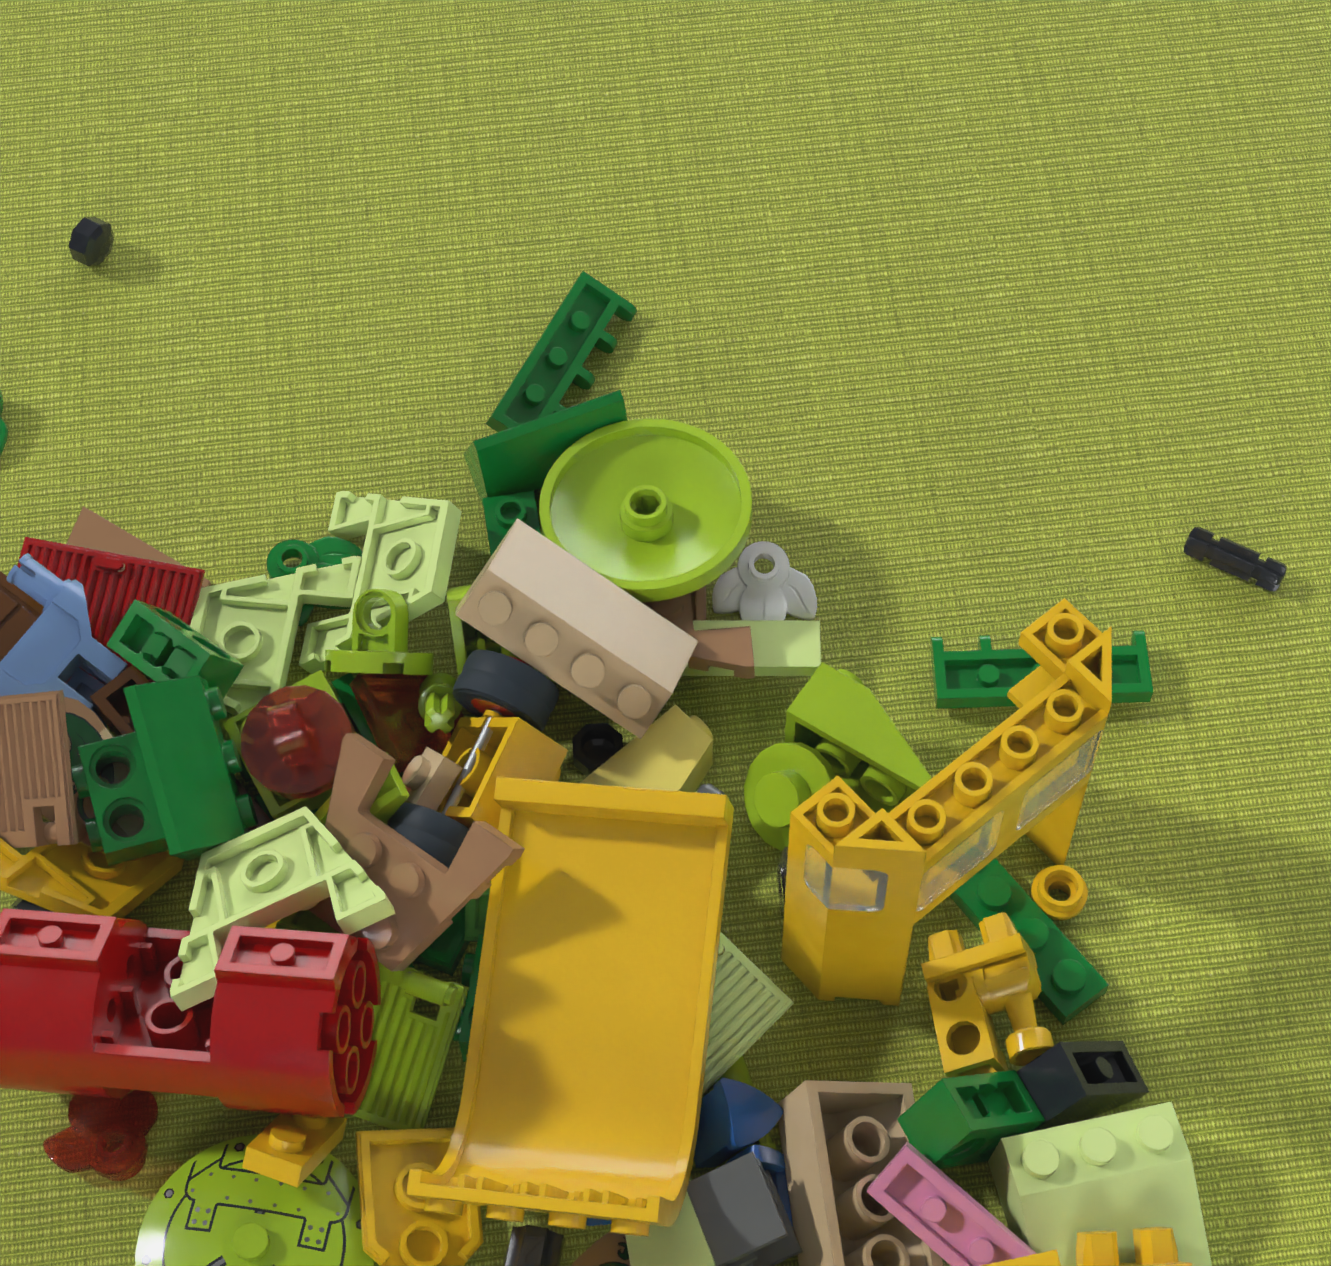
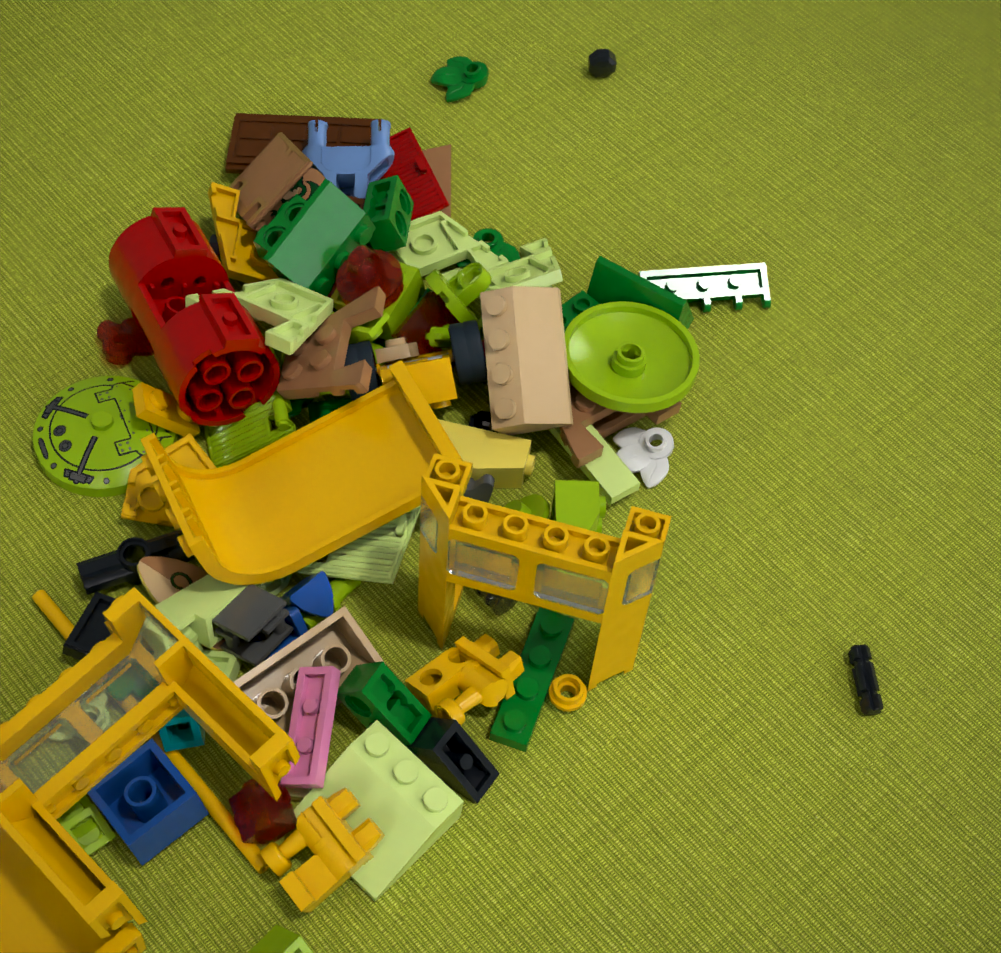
camera: 50 degrees right, 5 degrees down
green hinge [930,630,1153,709] -> none

